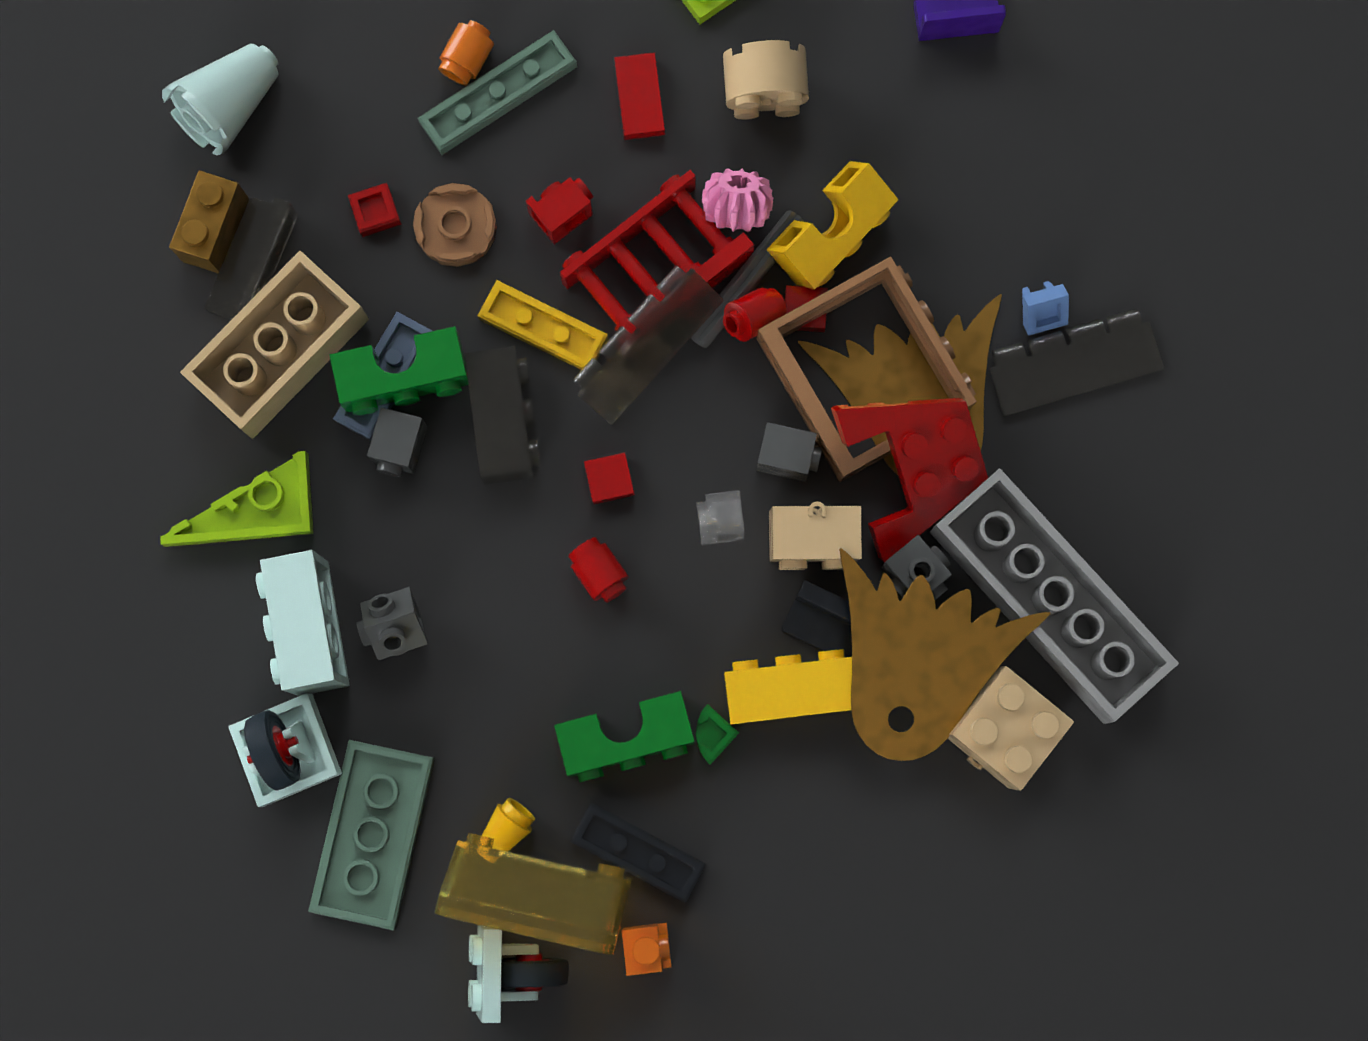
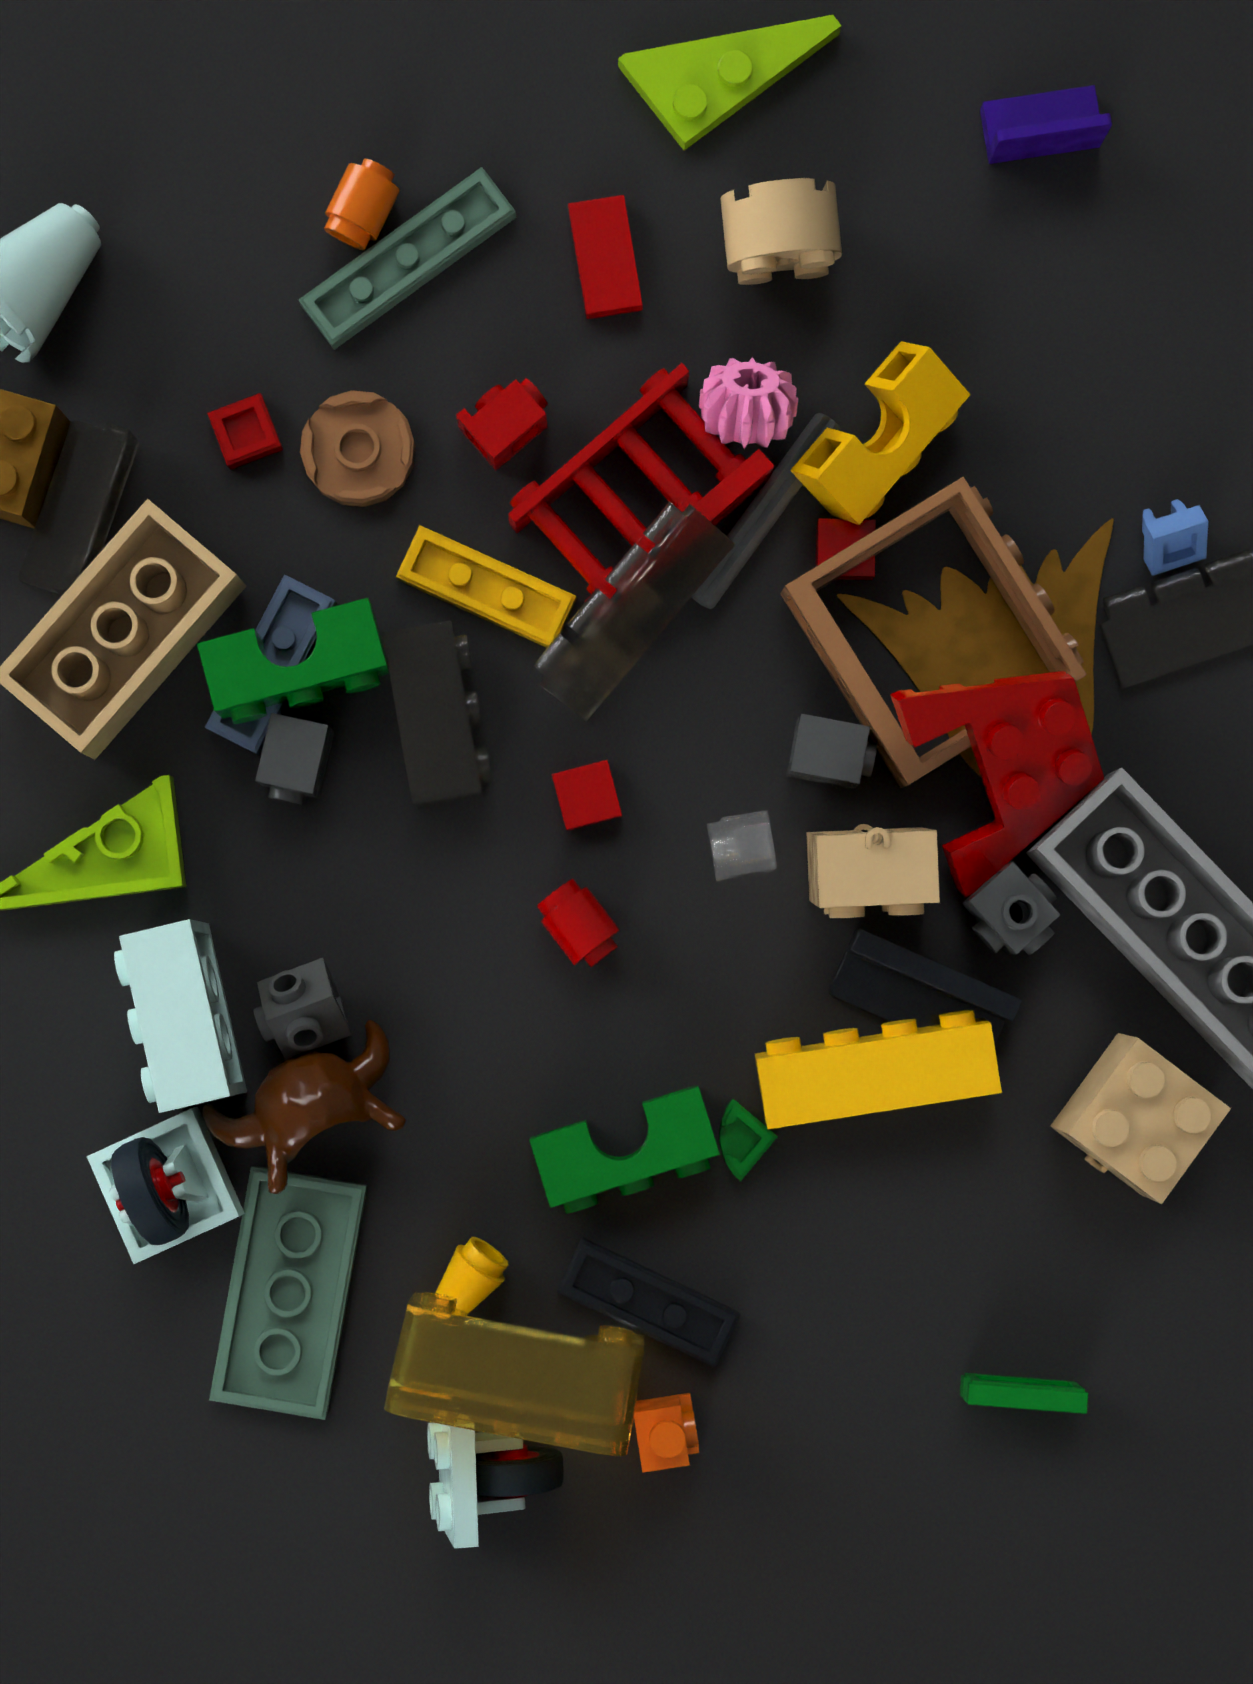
camera: 10 degrees left, 5 degrees up
red brick [723,288,787,342] -> none
pearl gold piece [839,548,1050,761] -> none
none -> reddish brown piece [203,1020,406,1194]
none -> green tile [960,1373,1088,1414]

